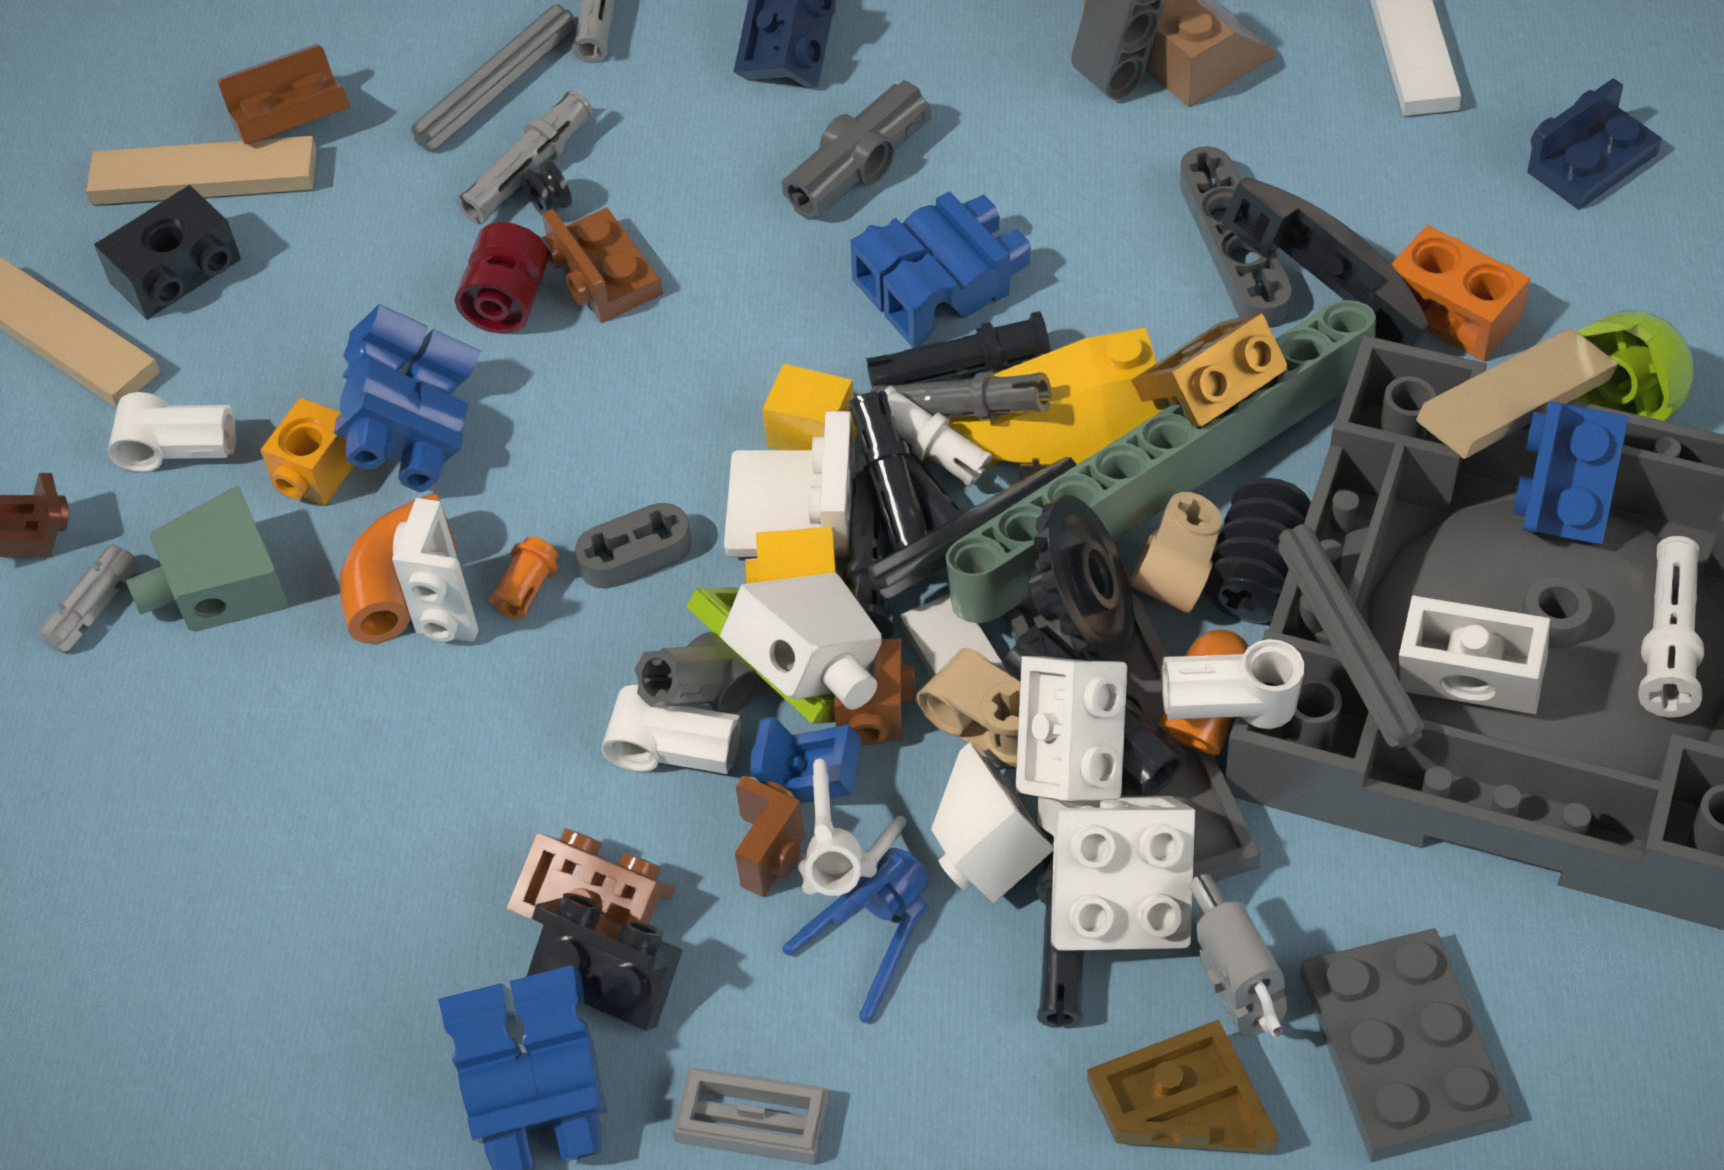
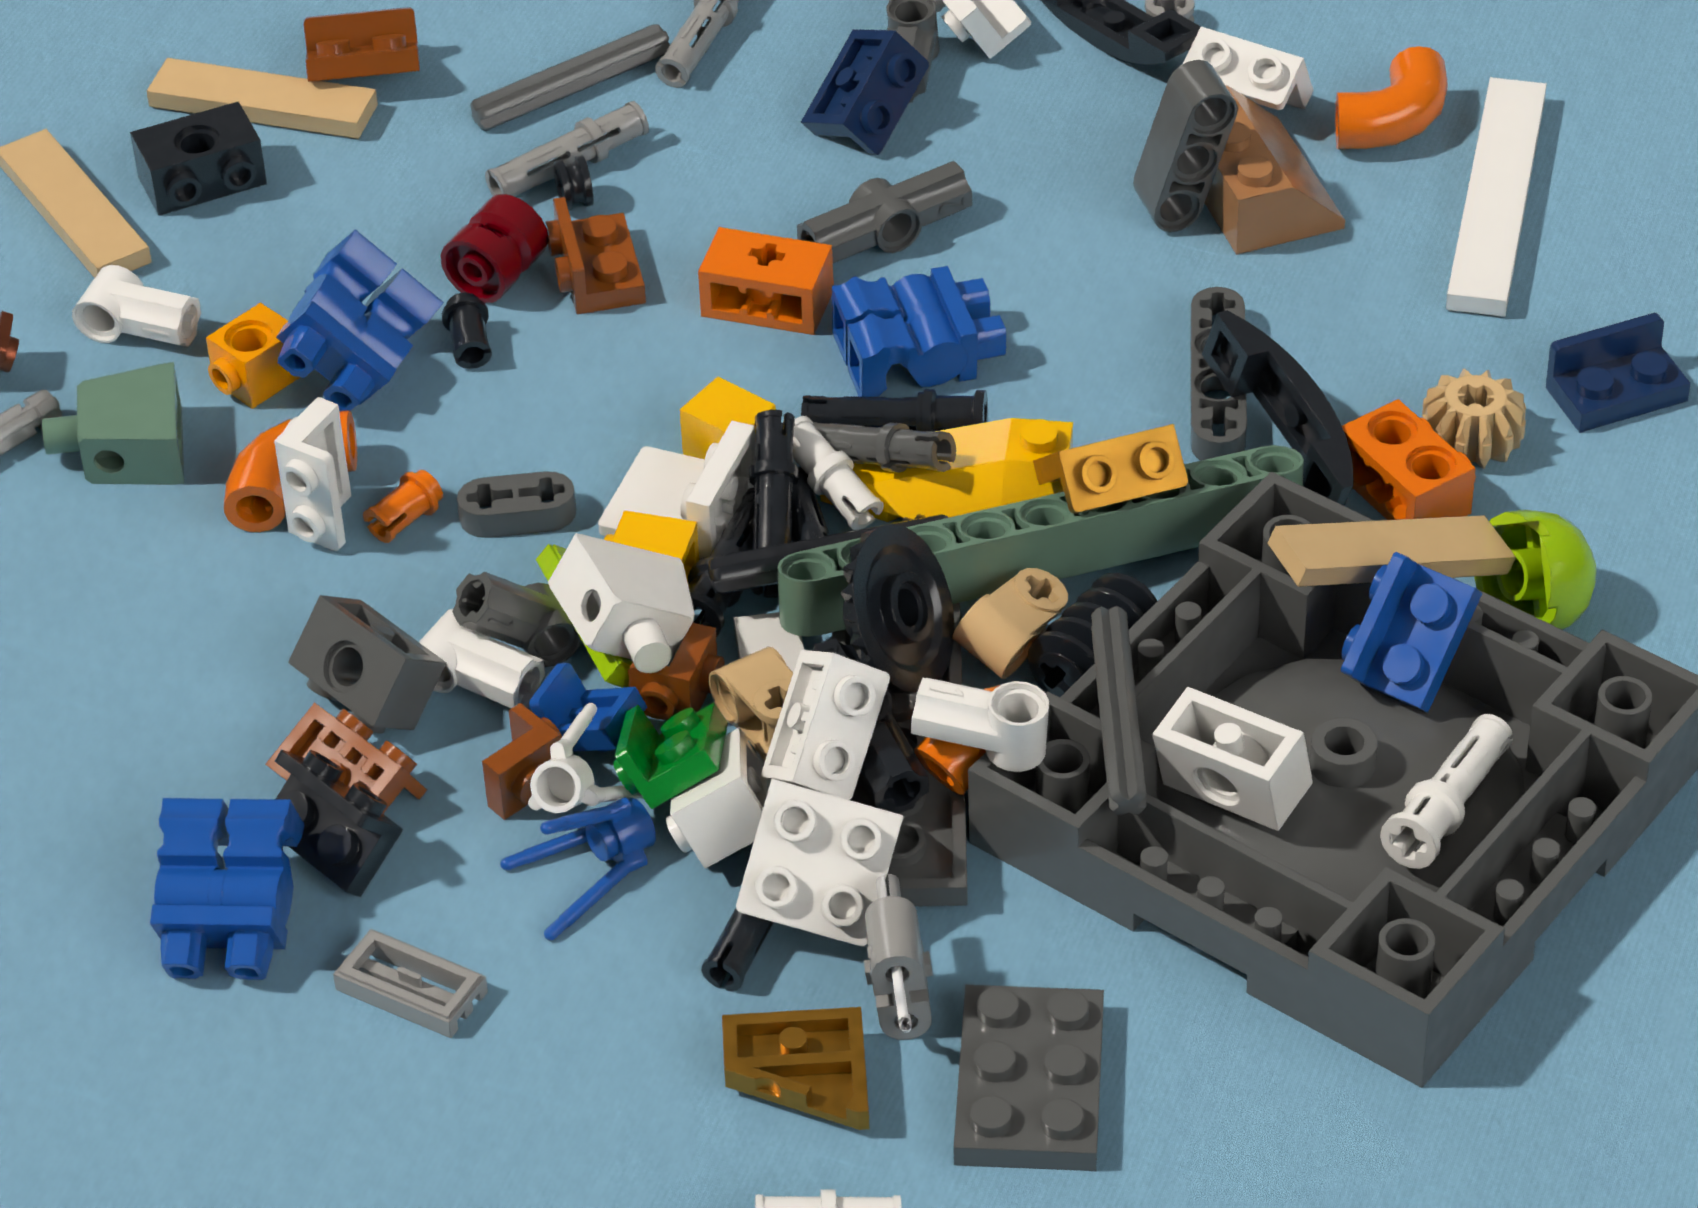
camera: 15 degrees right, 10 degrees down
none -> dark grey brick [288,595,447,733]
none -> black pin [441,292,492,369]
none -> green bracket [614,702,728,810]
none -> orange brick [698,227,834,335]
none -> tan gear [1422,368,1526,469]

